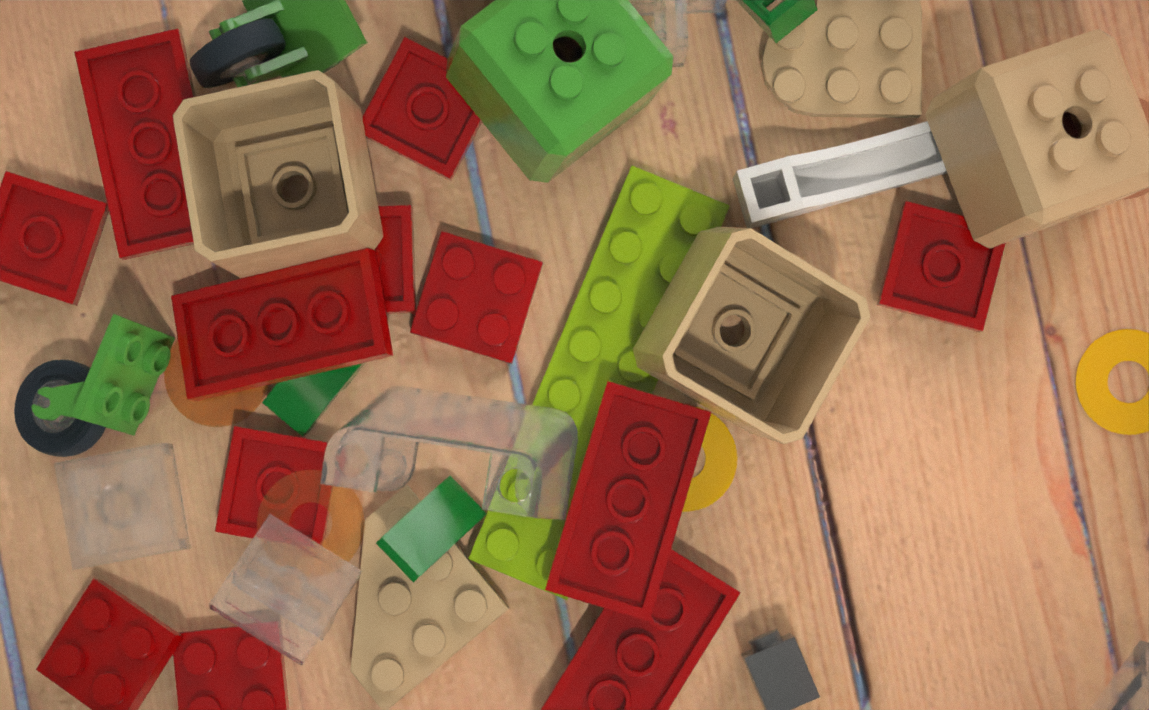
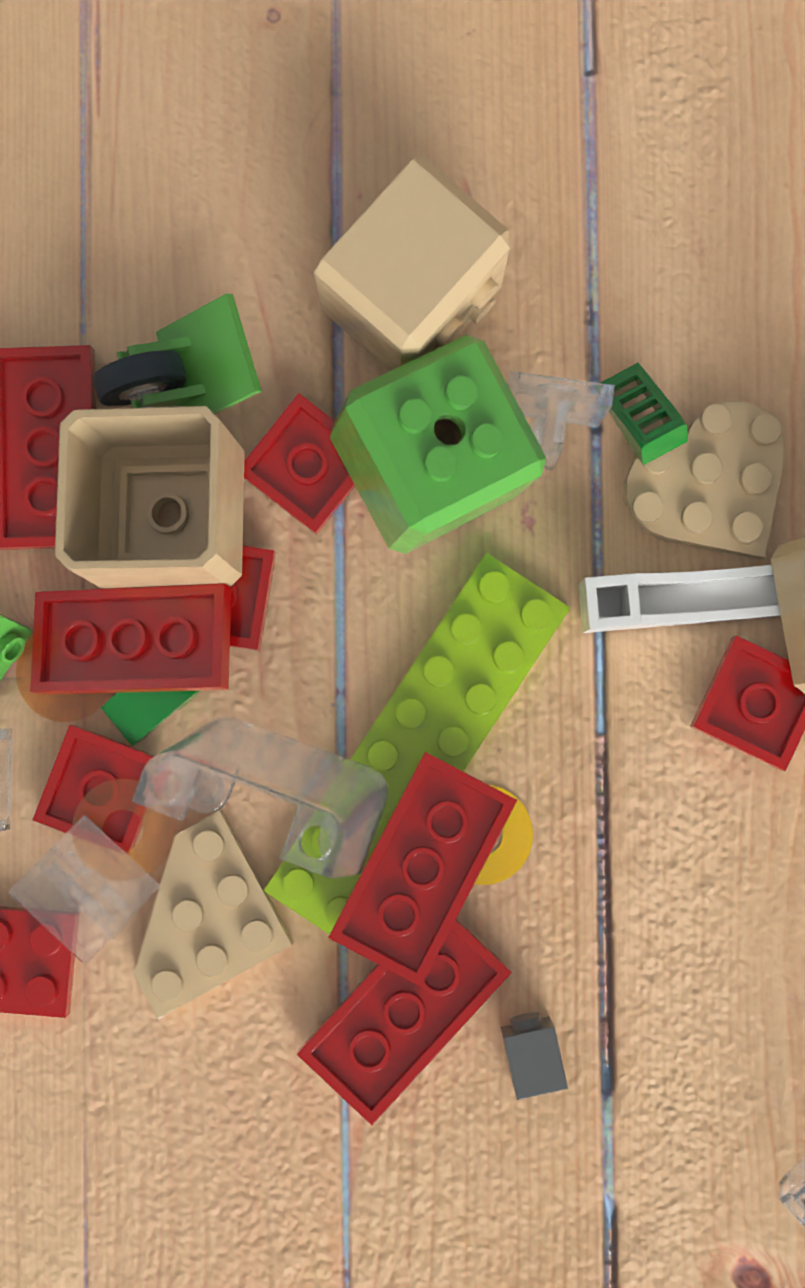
camera: 10 degrees right, 0 degrees up
green slope [376,476,487,583] -> none
red plate [410,231,543,364] -> none
tan plate [633,227,870,444] -> none

